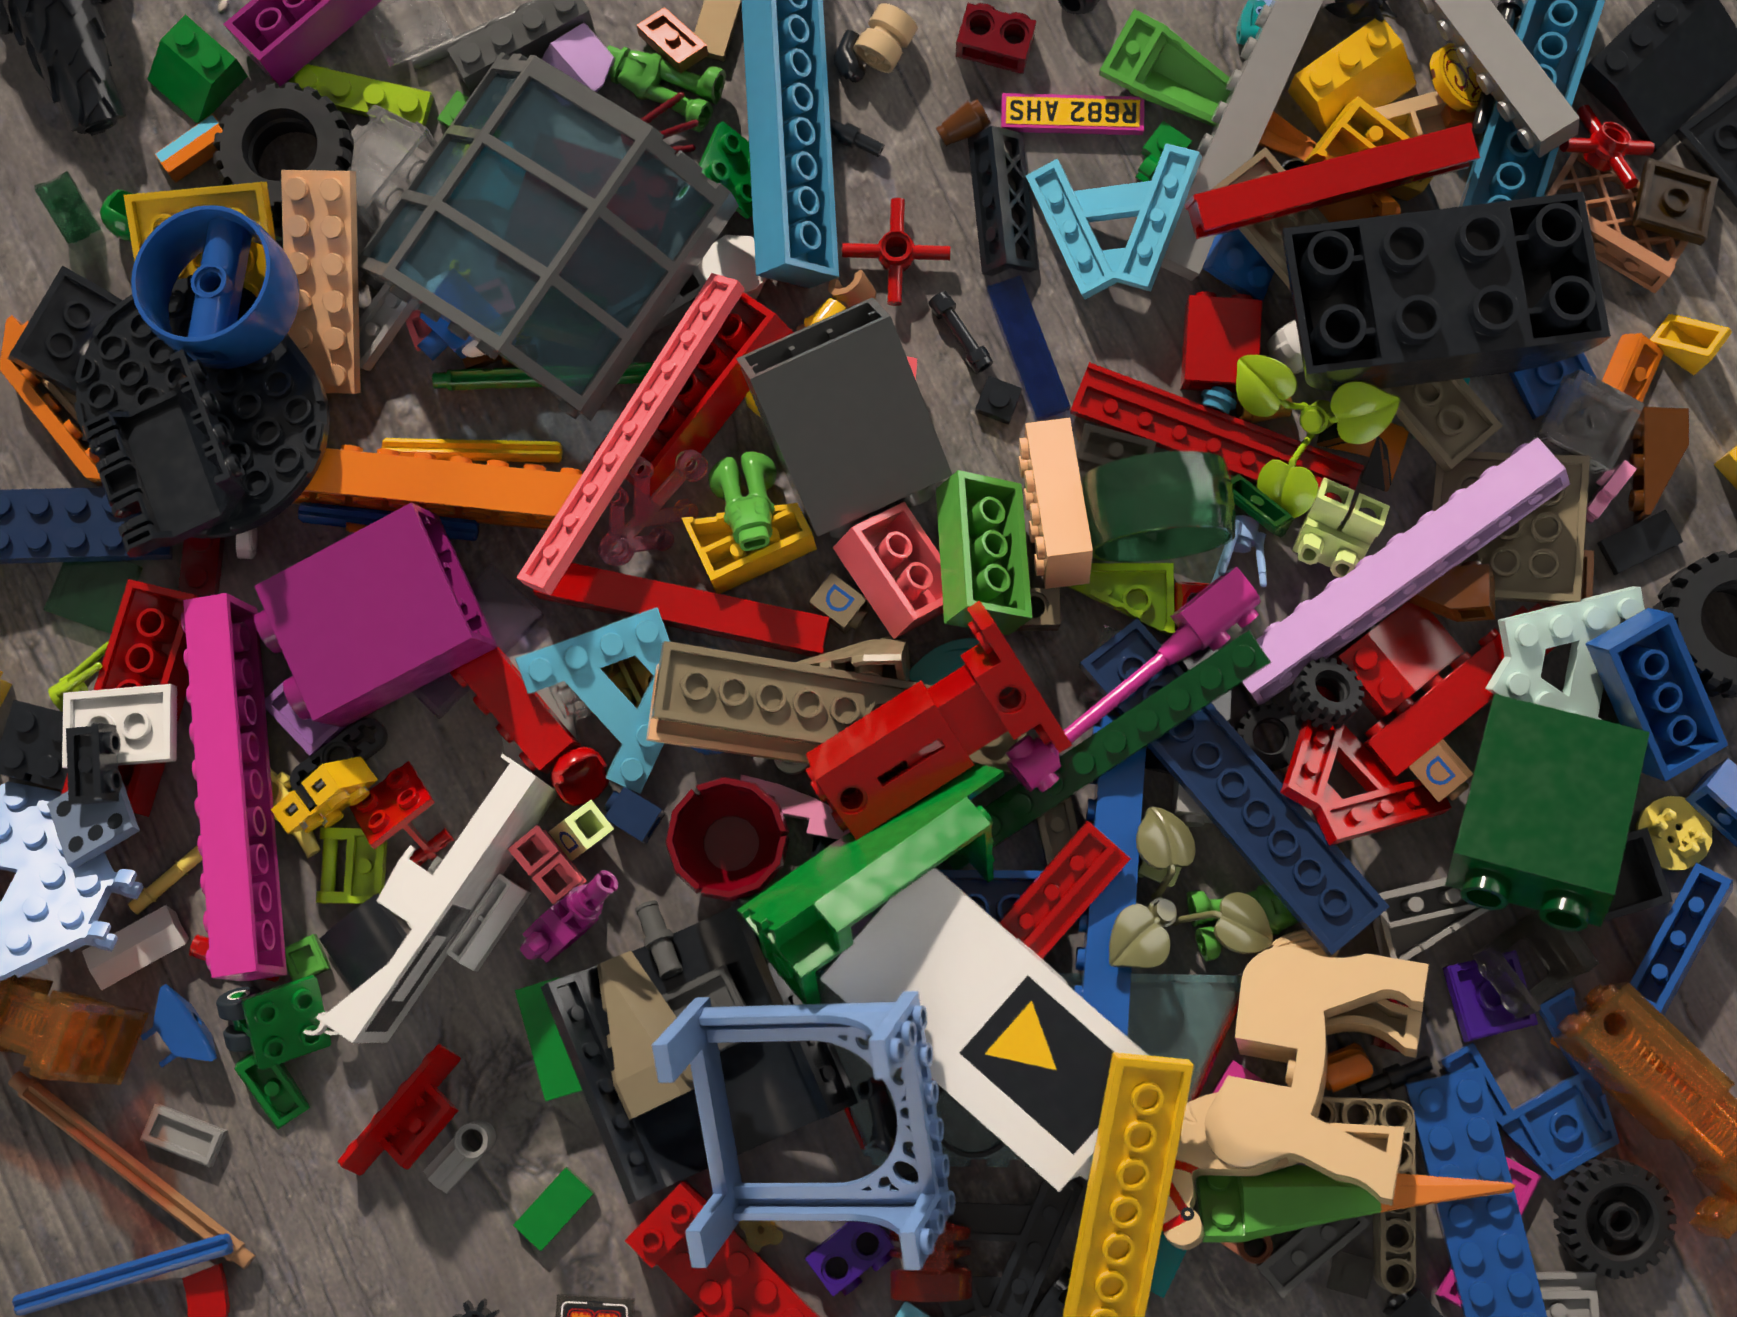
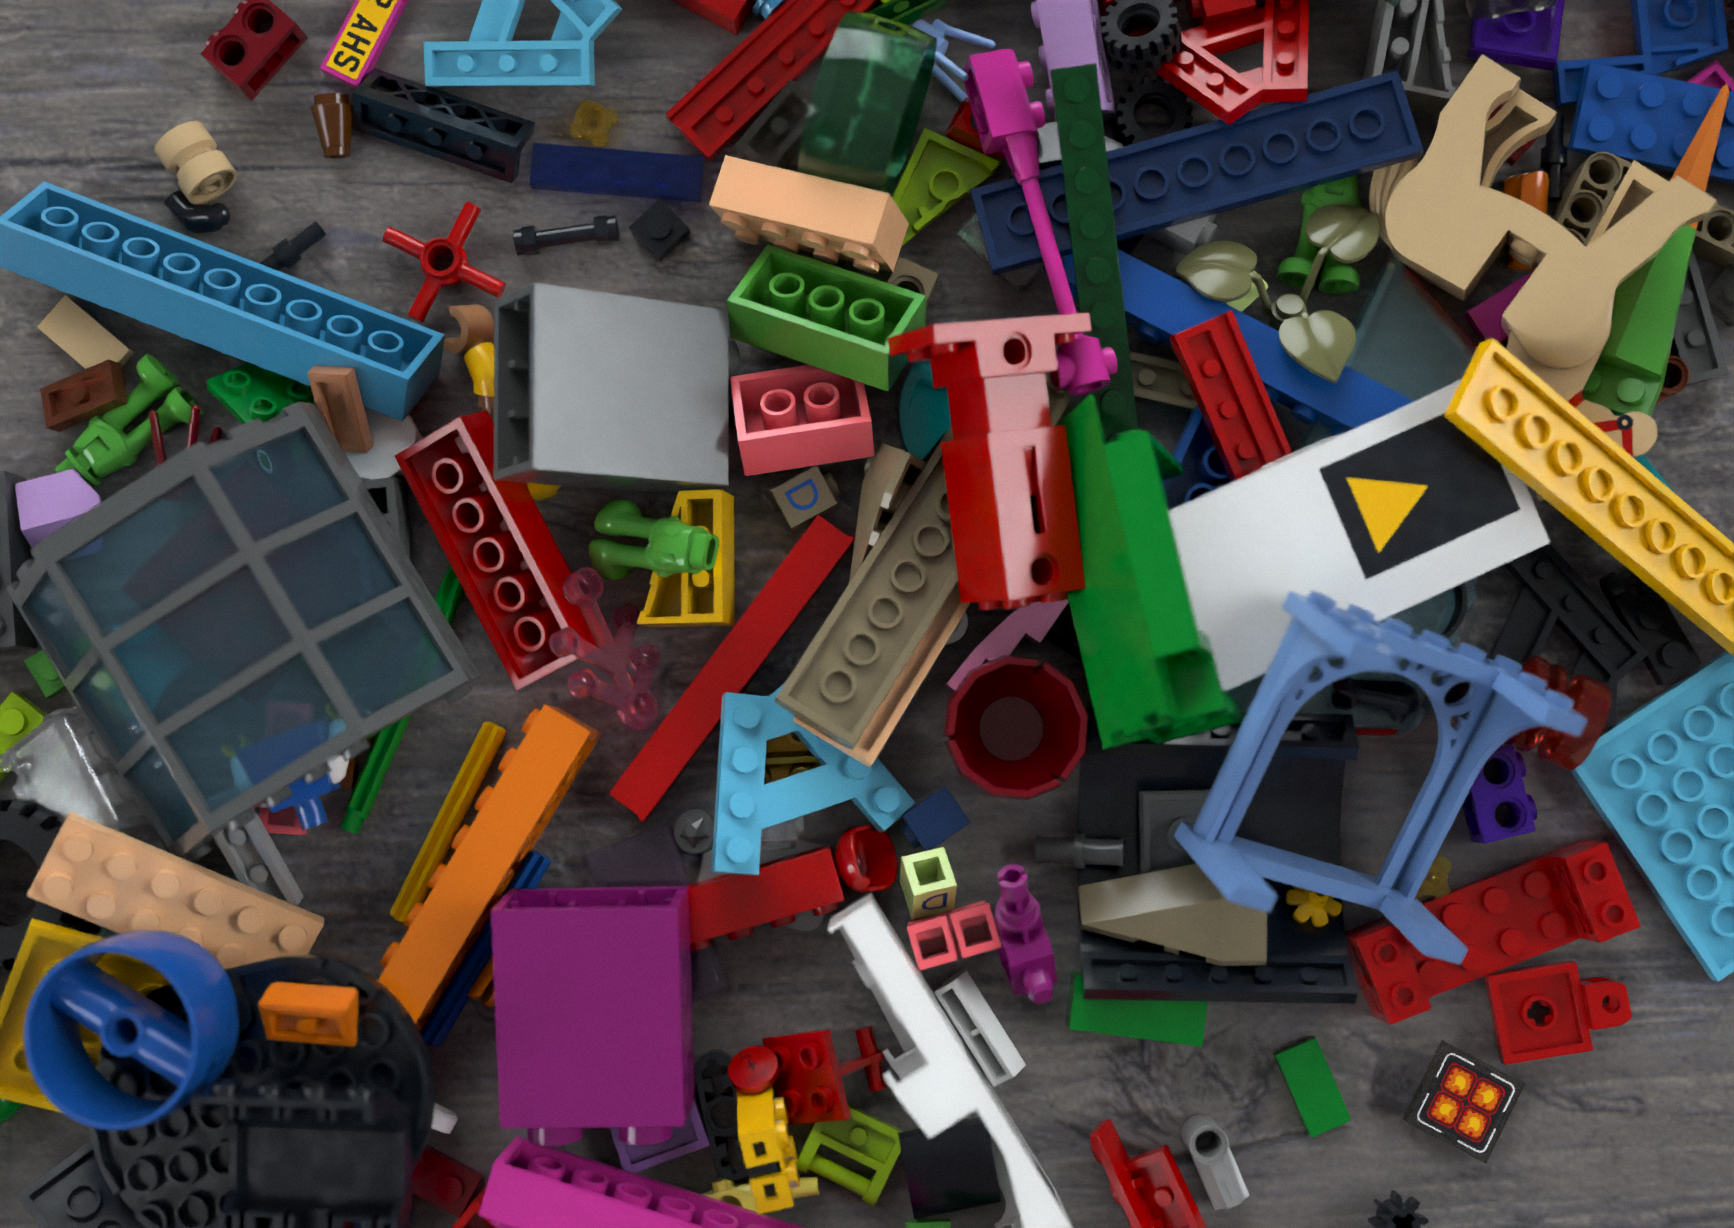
camera: 70 degrees left, 5 degrees up
coral plate [516,273,745,595] -> none
none -> orange slope [258,982,359,1047]
none -> nougat tile [307,365,374,453]
none -> clear yellow plate [569,99,618,149]
none -> dark grey tile [674,809,714,854]
none -> red piece [728,1046,780,1094]
none -> yellow plant [1285,886,1342,927]

